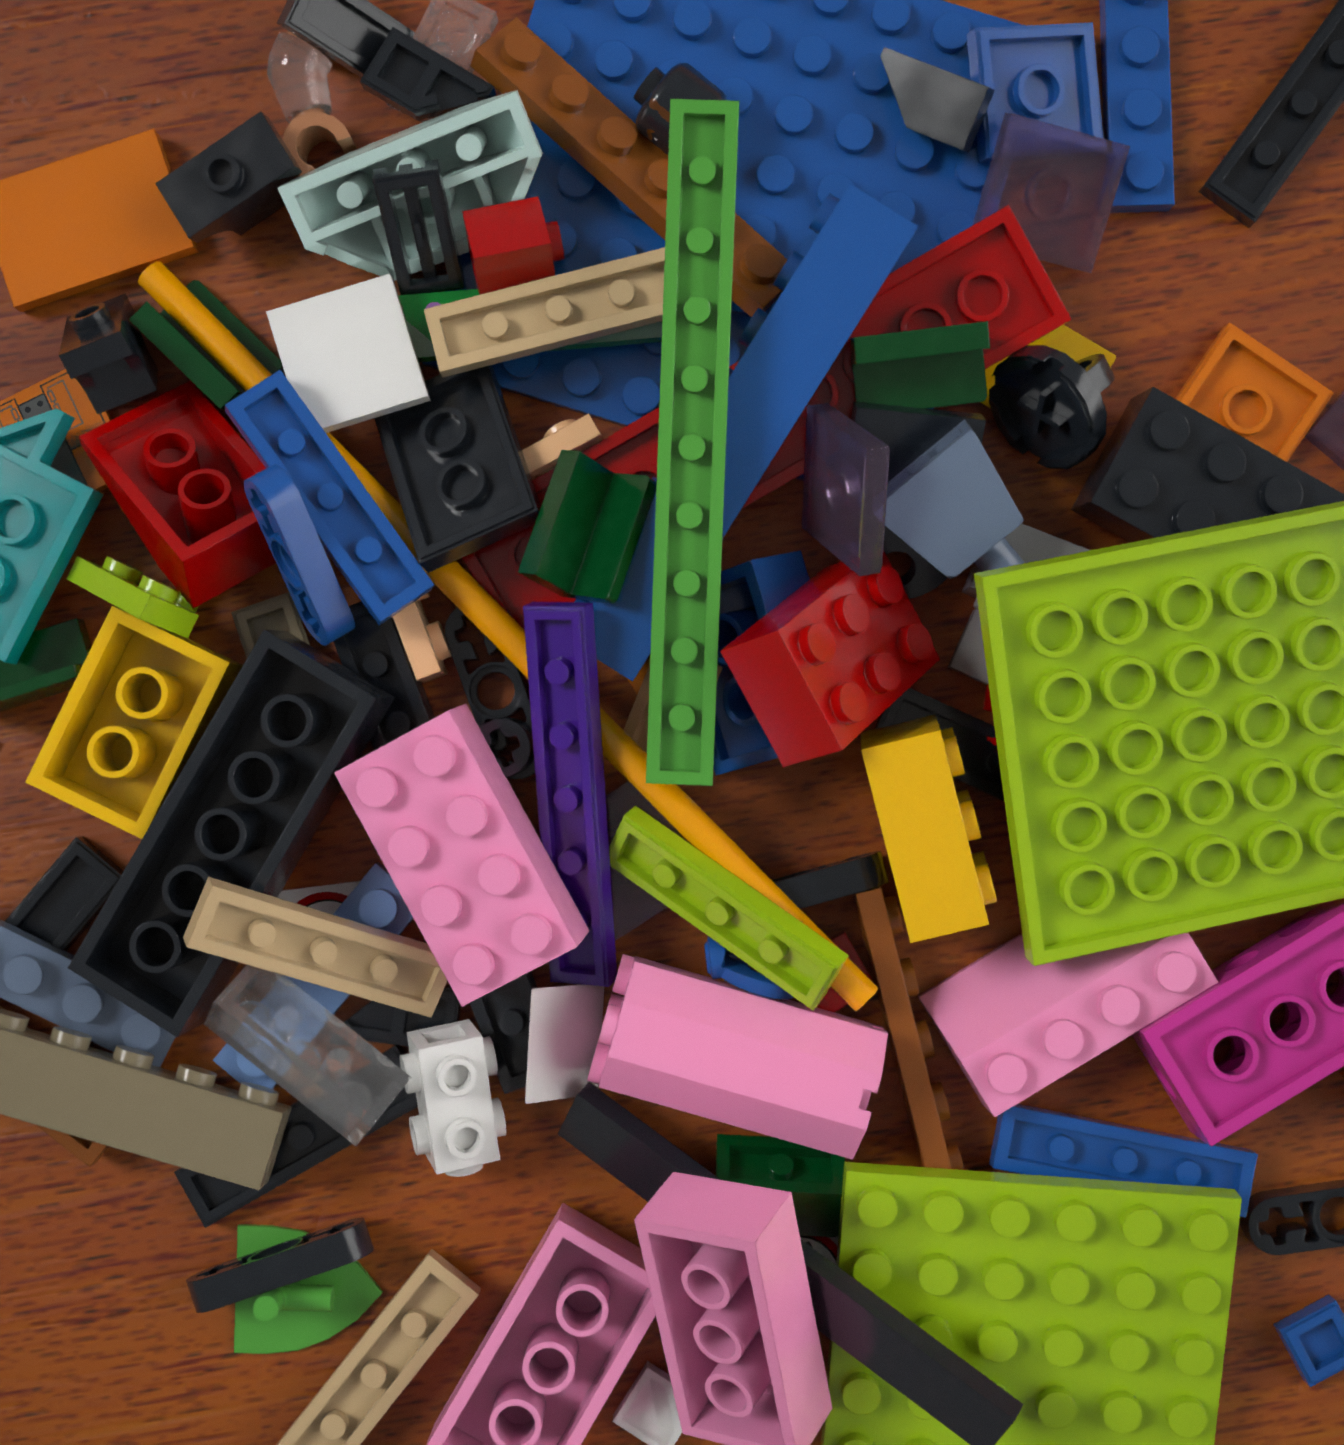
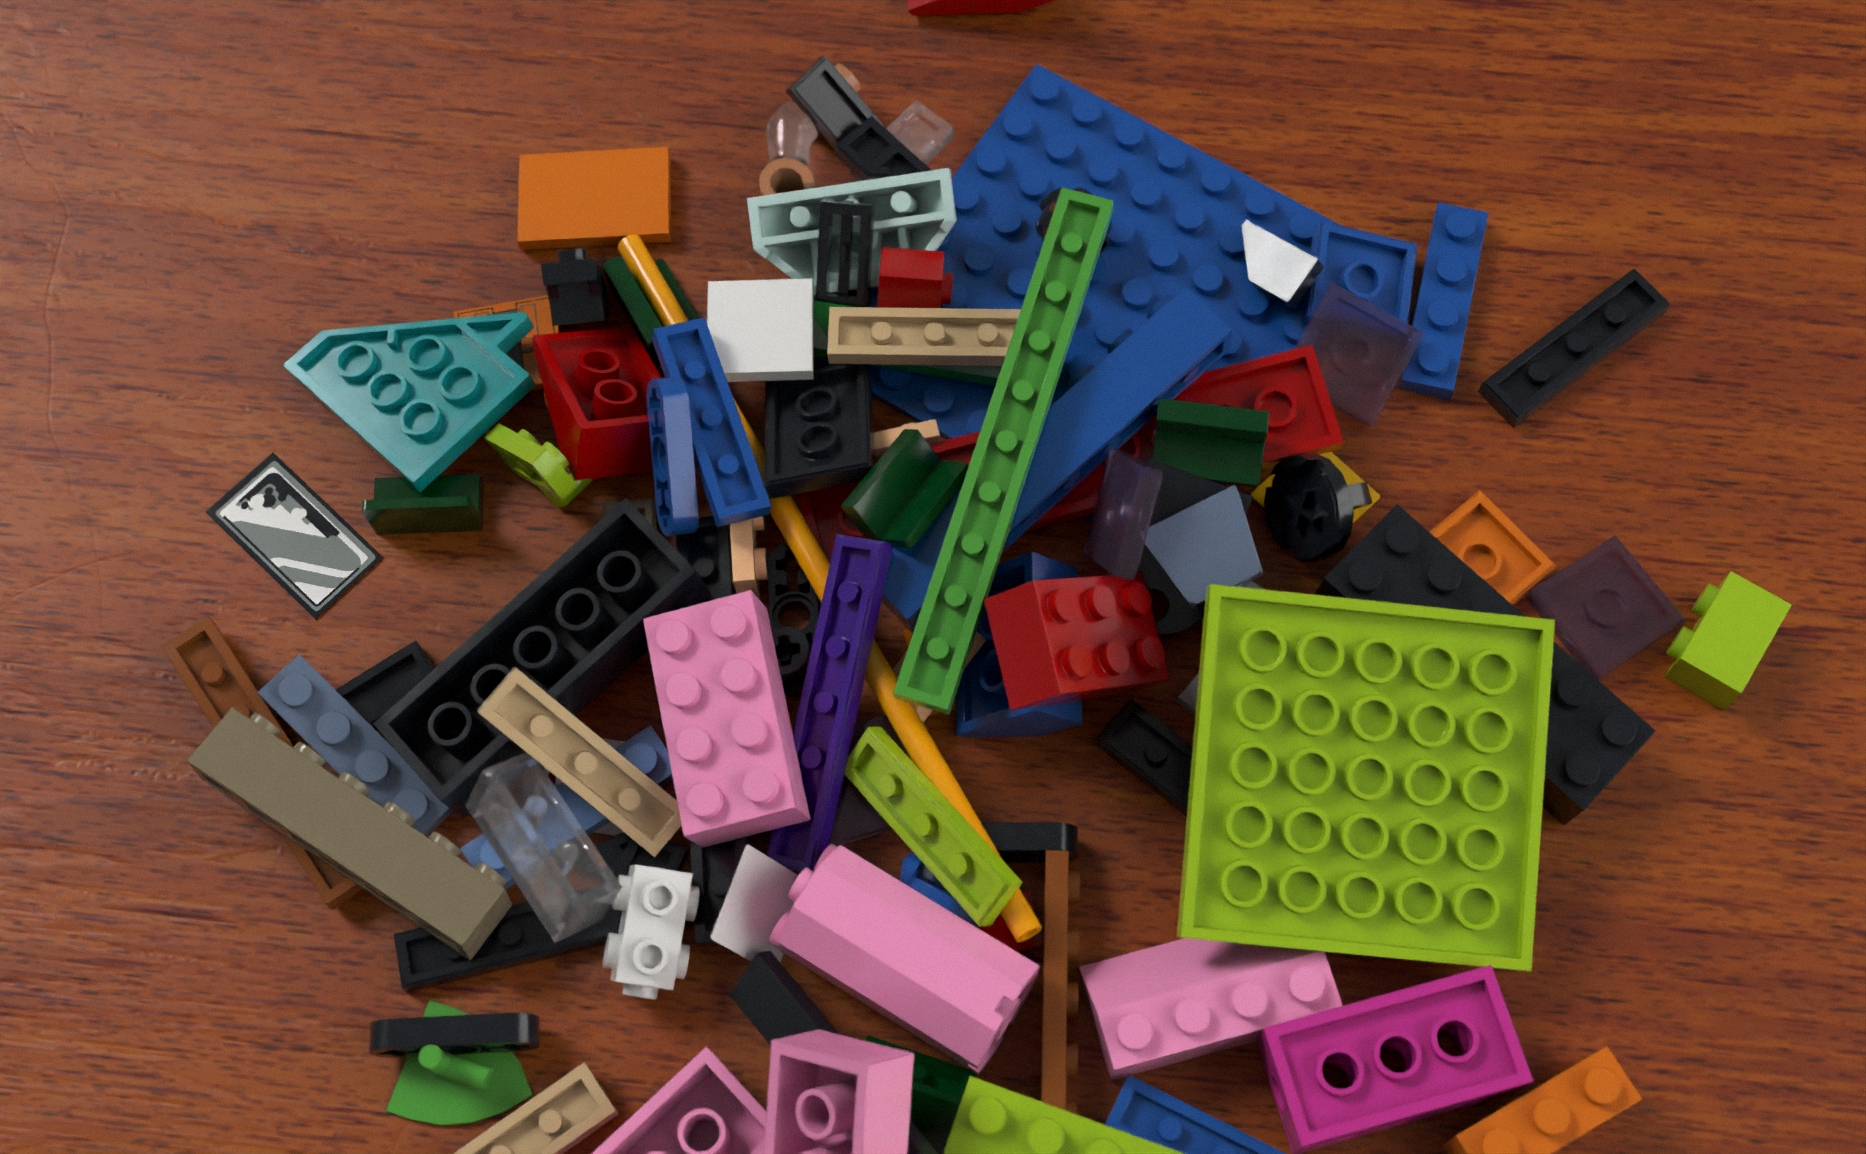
camera: 15 degrees right, 20 degrees down
yellow brick [25,606,243,839] -> none
black brick [155,111,302,243] -> none
dark orange plate [470,17,788,317] -> none
yellow brick [861,714,997,943] -> none

